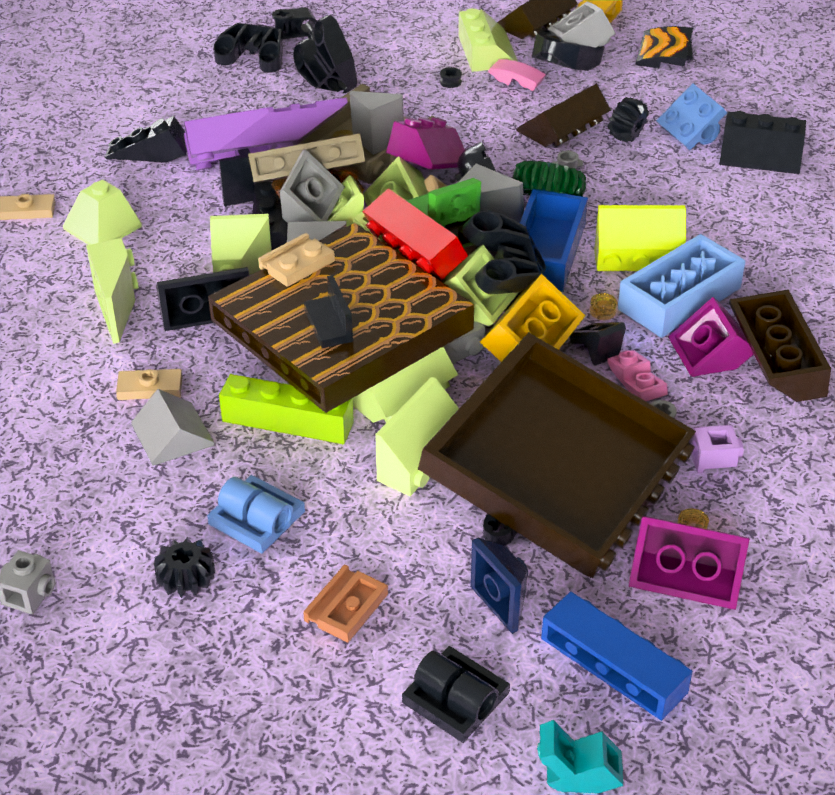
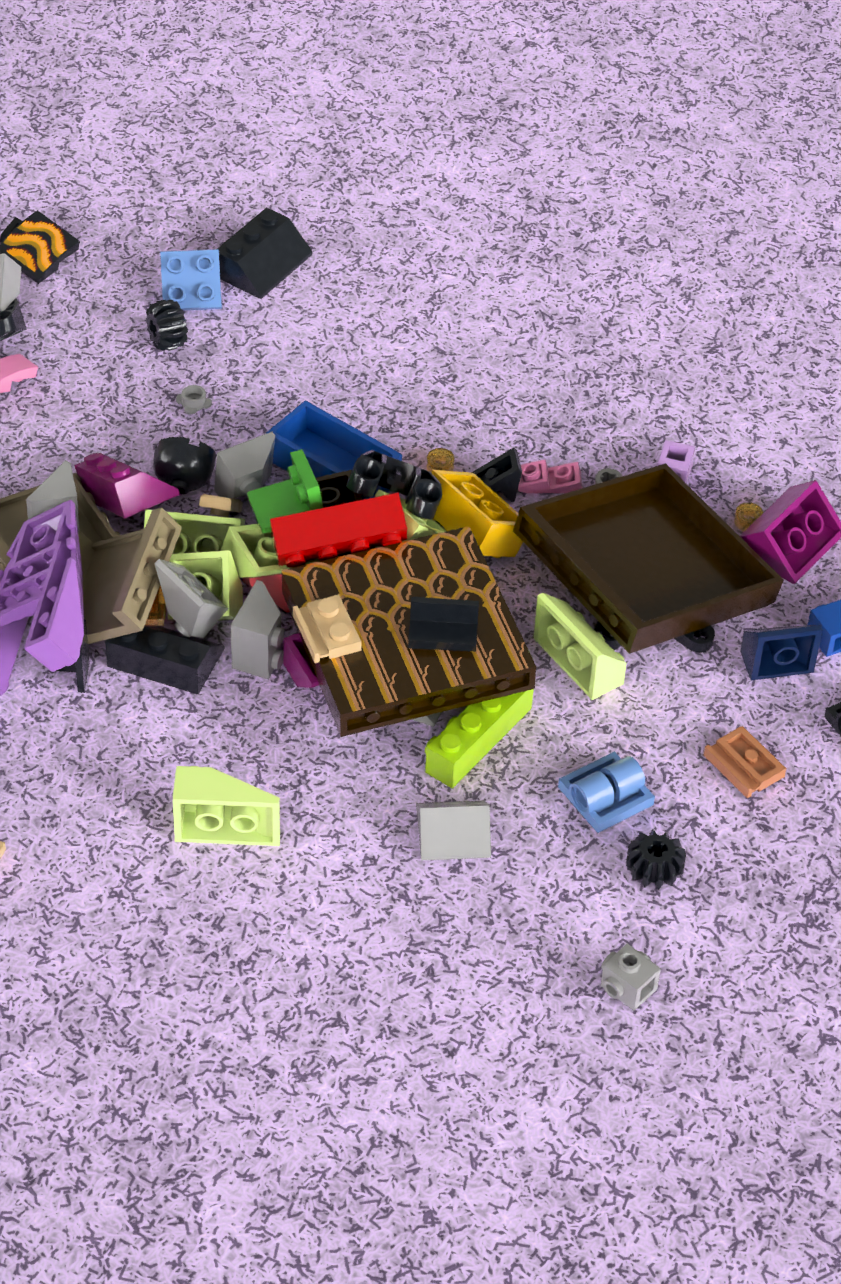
camera: 70 degrees left, 5 degrees up
yellowish green slope [63,179,142,245] -> none
tan plate [116,369,182,400] -> none
black slope [156,267,249,331] -> none
yellowish green slope [210,214,272,275] -> none
dark green gear [512,160,587,197] -> none
dark brown slope [516,83,611,147] -> none
neon yellow slope [594,205,686,271] -> none
light blue brick [618,234,746,338] -> none
magenta slope [668,297,754,377] -> none
dark brown slope [729,290,831,402] -> none

